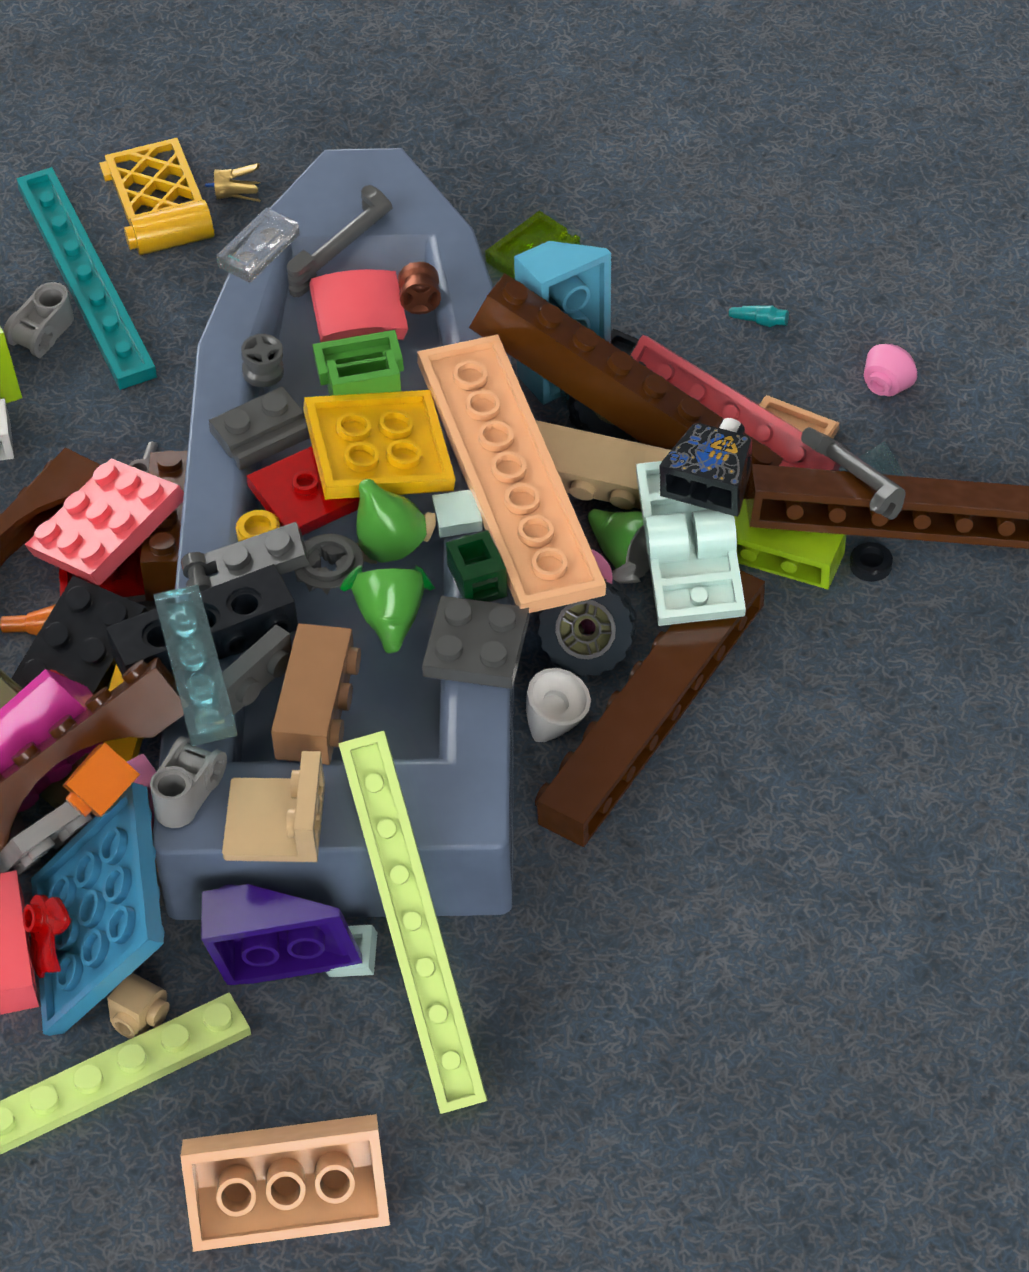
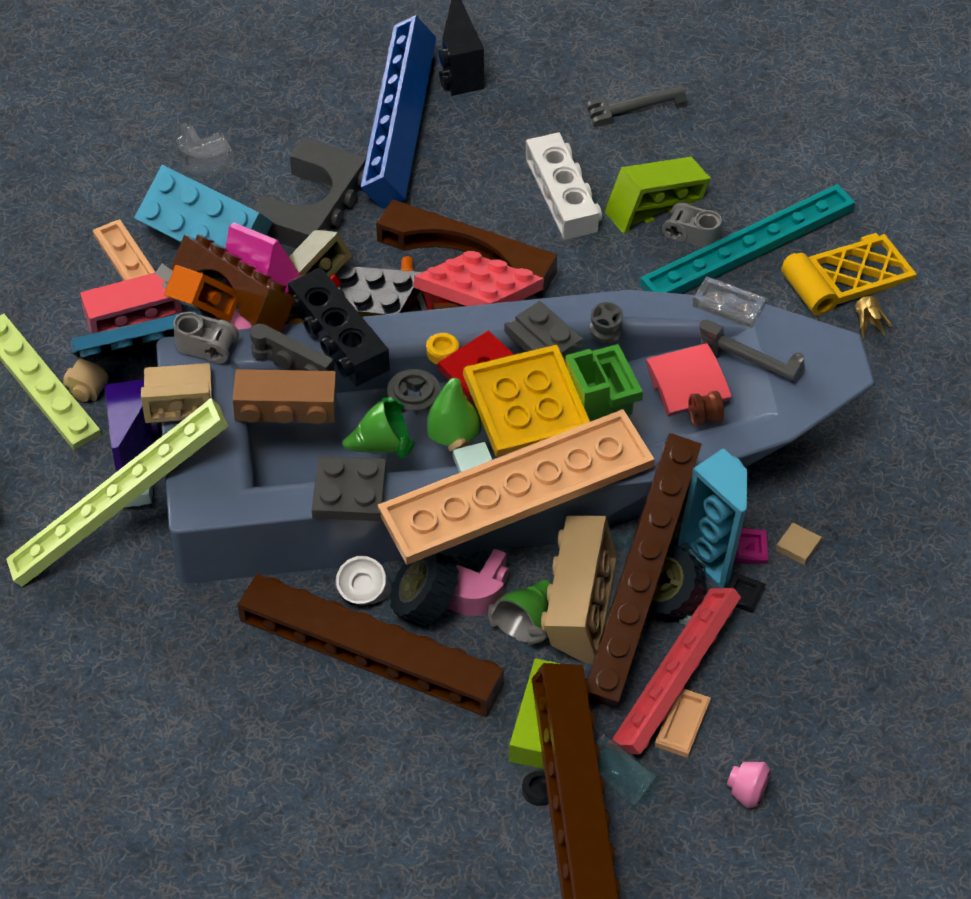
camera: 80 degrees right, 0 degrees up
red plate [23,894,71,978] -> none
clear light blue plate [153,584,238,746] -> none
plate [181,522,310,596] -> none
dark green brick [446,530,508,602] -> none
clear neon green plate [485,210,580,279] -> none
light aqua plate [636,461,746,626] -> none
black torso [659,418,752,517] -> none
teal piece [729,305,789,327] -> none
dark grey hinge [801,427,906,520] -> none

